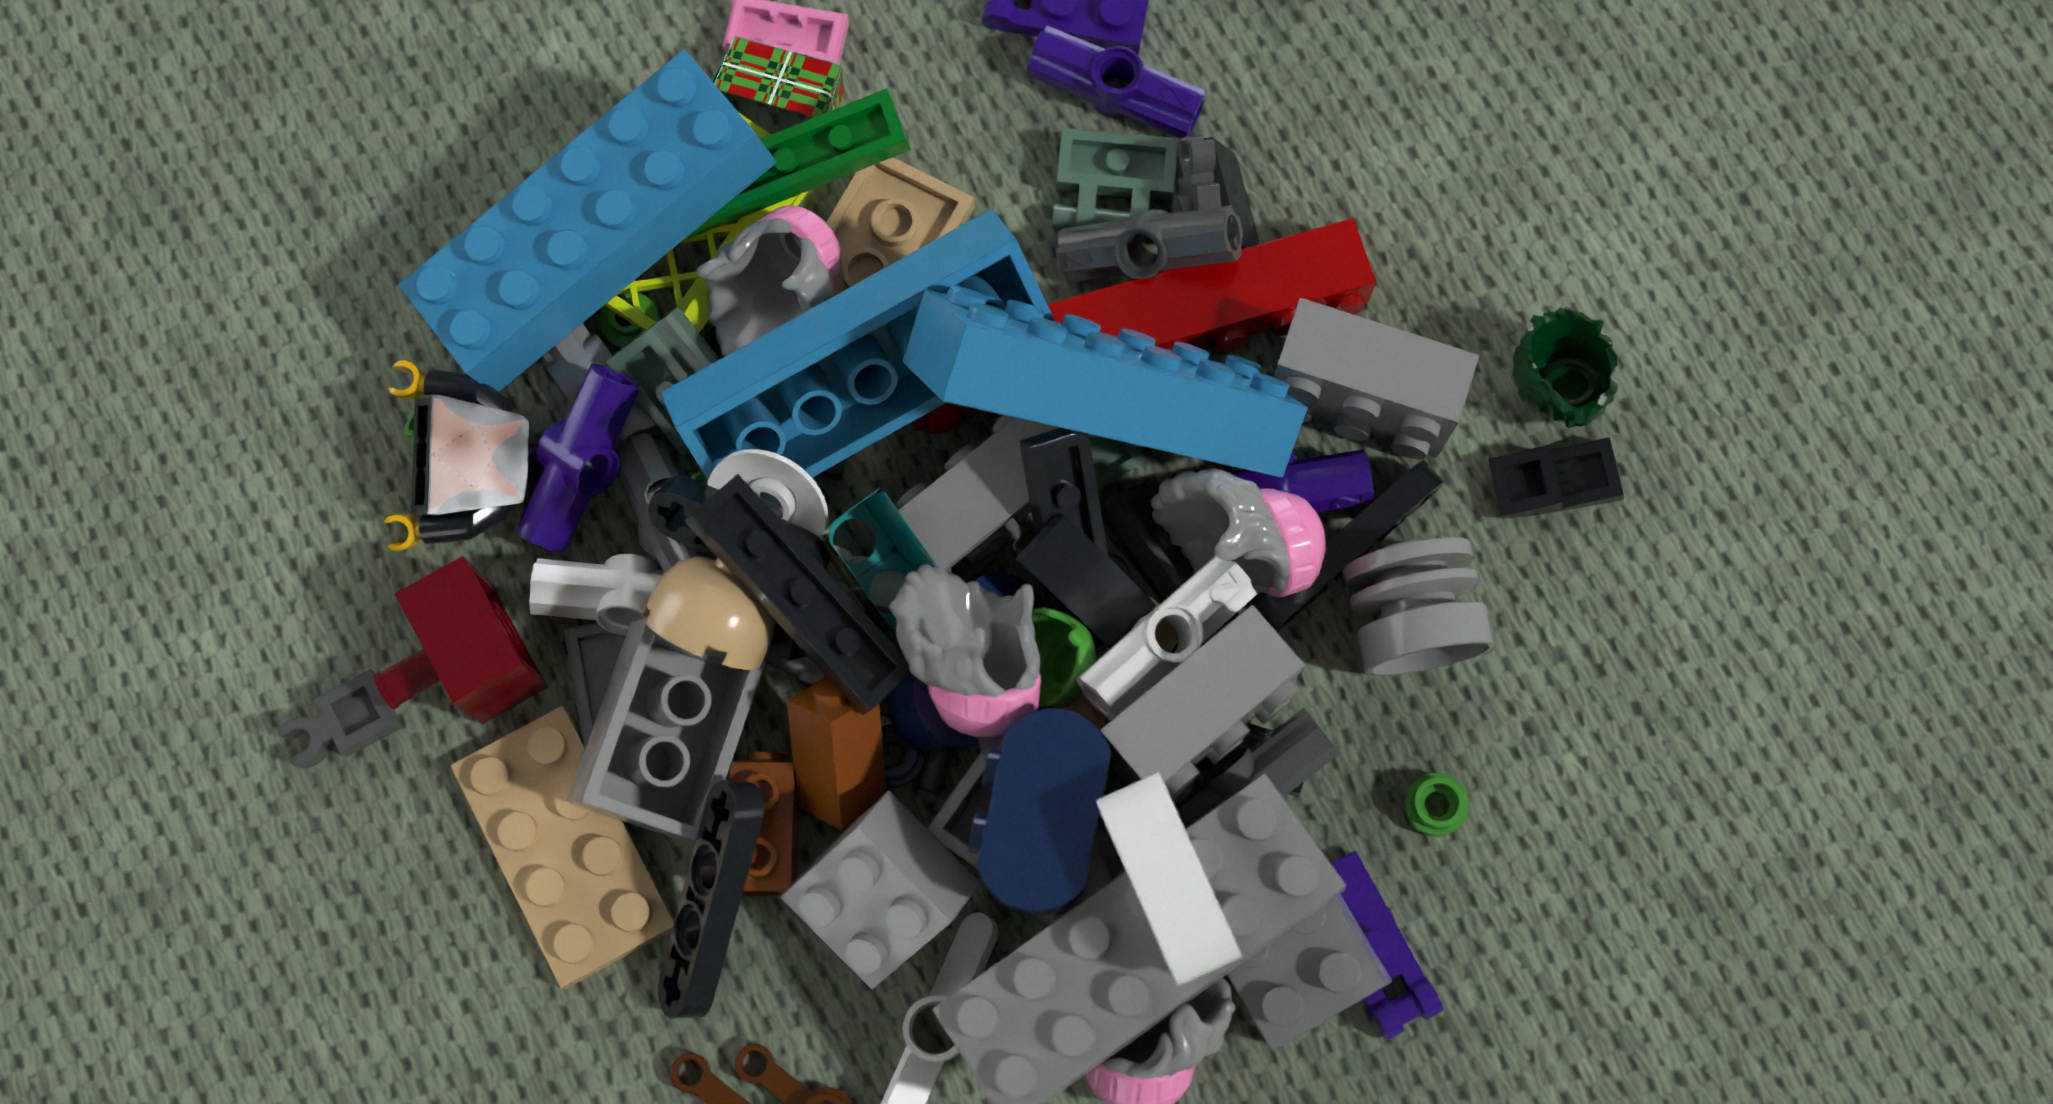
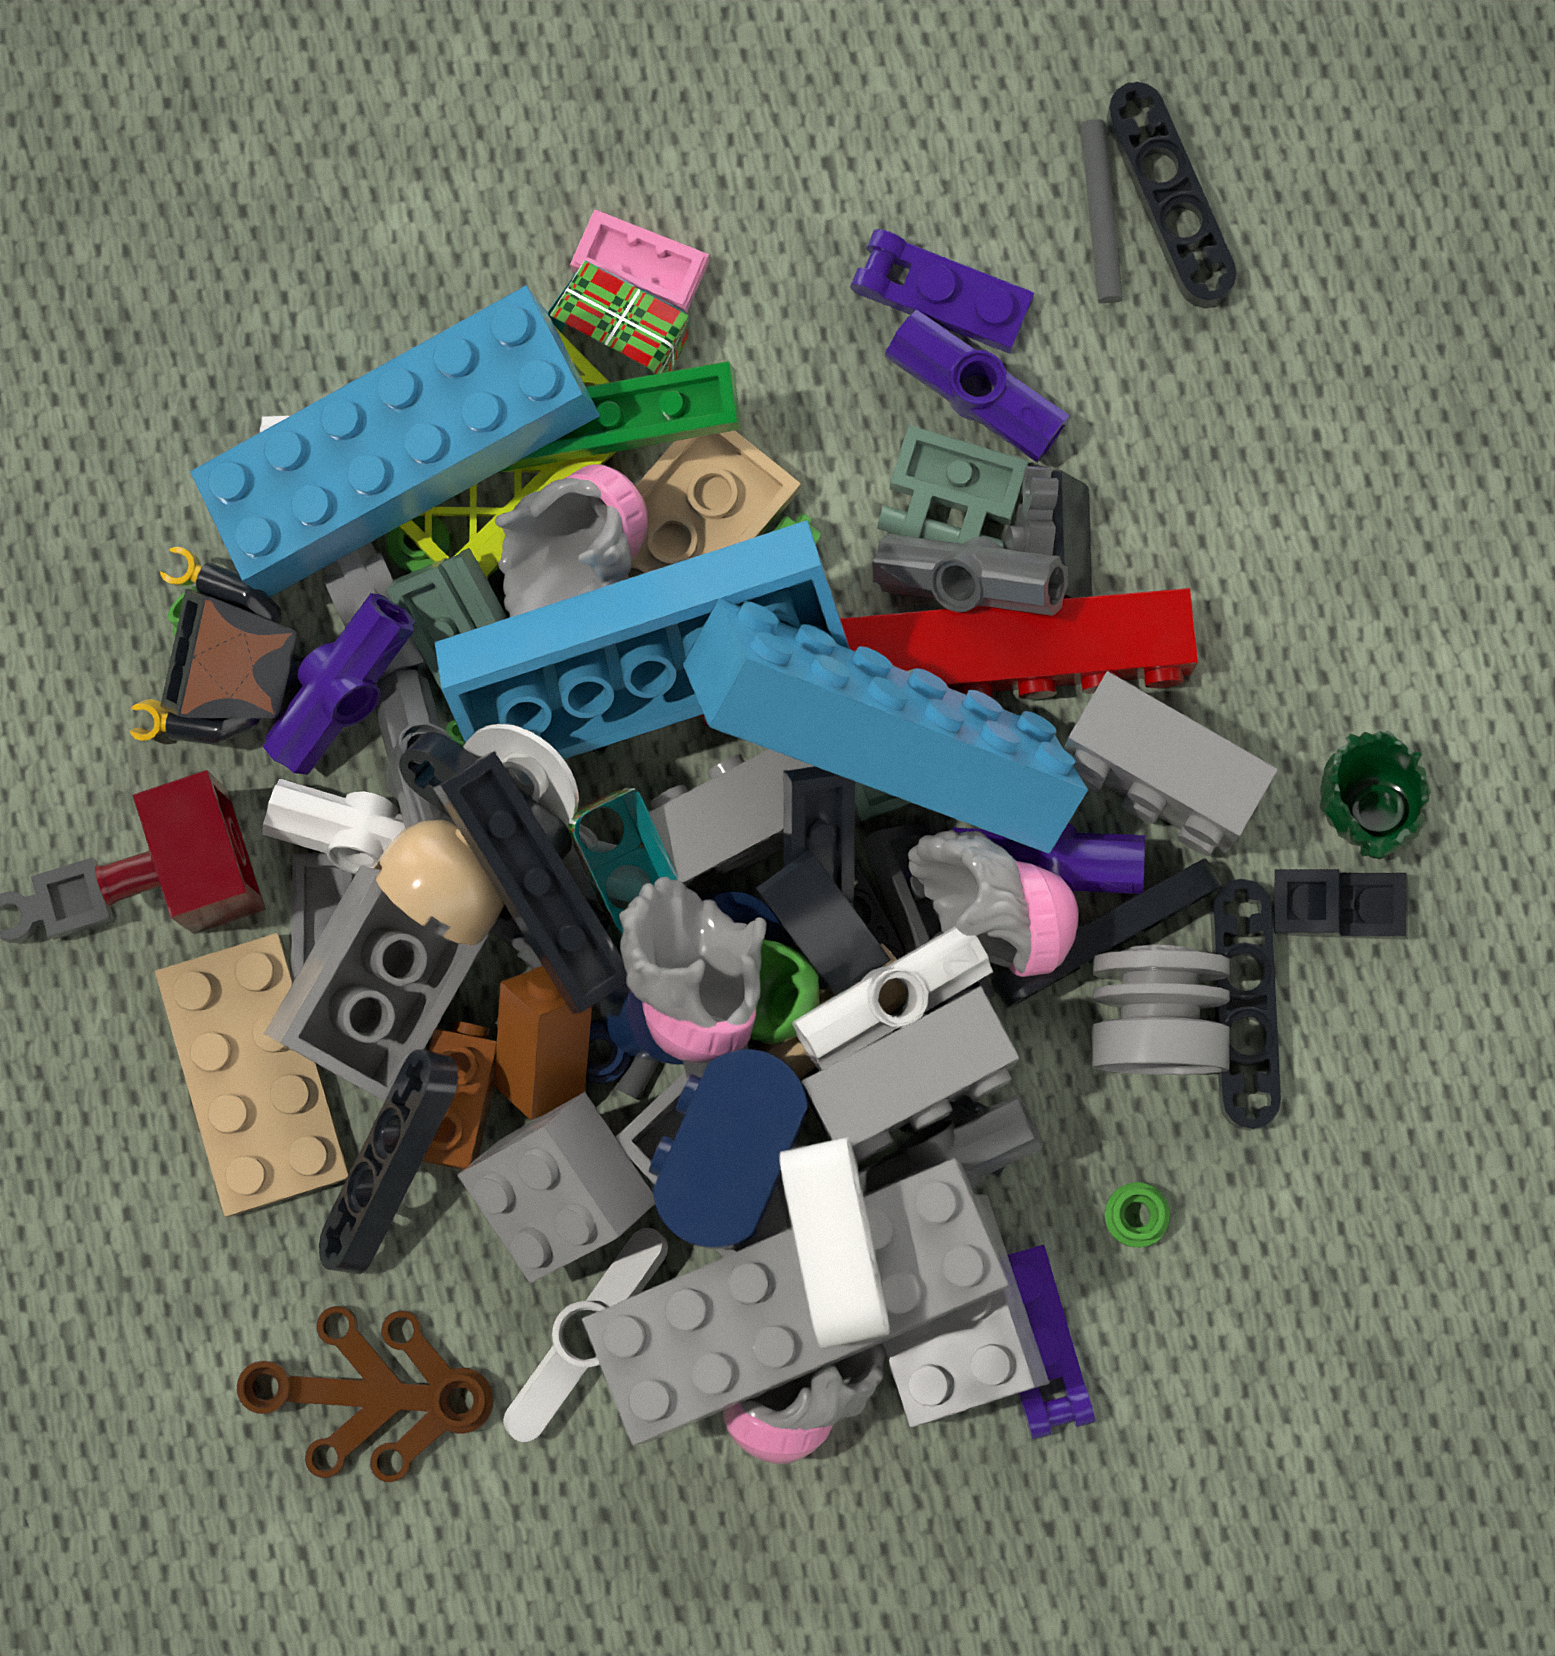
camera: 15 degrees right, 5 degrees up
none -> black beam [1210,879,1281,1131]

